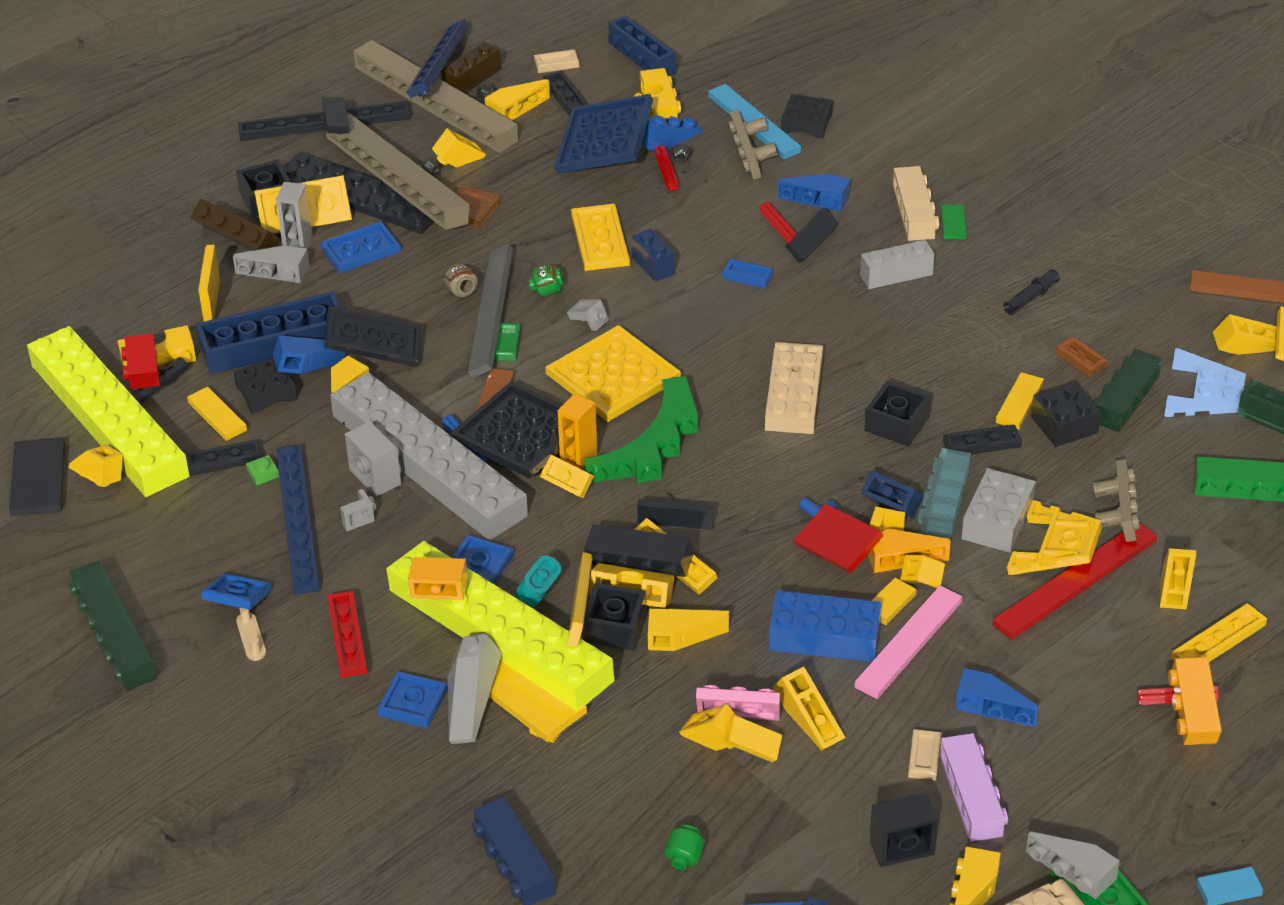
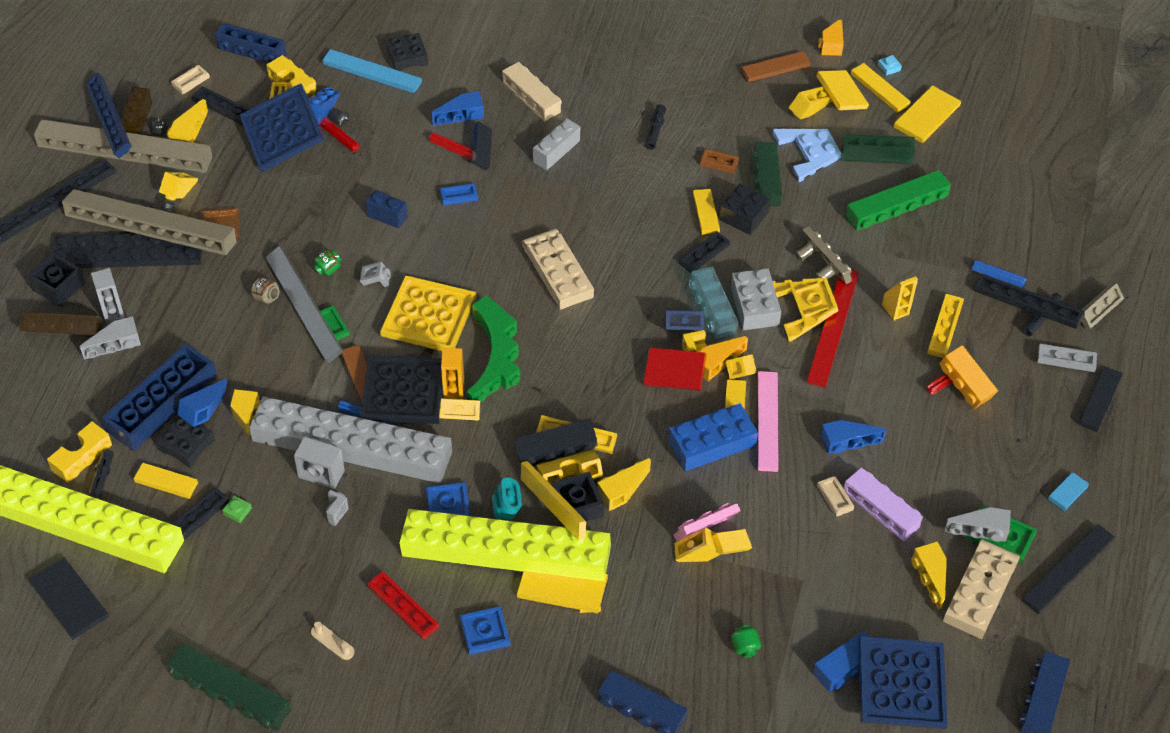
camera: 35 degrees left, 10 degrees up
yellow slope [69,445,123,487] -> none
red brick [121,334,160,389] -> none
yellow tile [198,245,220,321] -> none
blue tile [201,573,271,610] -> none
yellow tile [254,176,352,234] -> none
dark blue plate [276,445,320,595] -> none
blue tile [320,221,401,273] -> none
black tile [322,97,350,134] -> none
black tile [324,306,421,367] -> none
light orange brick [408,557,468,600] -> none
light grey wedge [447,634,502,744] -> none
yellow tile [571,204,630,271] -> none
black tile [637,499,714,530] -> none
dark tan plate [729,109,778,180] -> none
yellow slope [772,667,845,751] -> none
blue arm [799,498,838,517] -> none
black brick [864,380,931,447] -> none
black brick [869,793,938,867] -> none
green tile [941,205,966,239] -> none

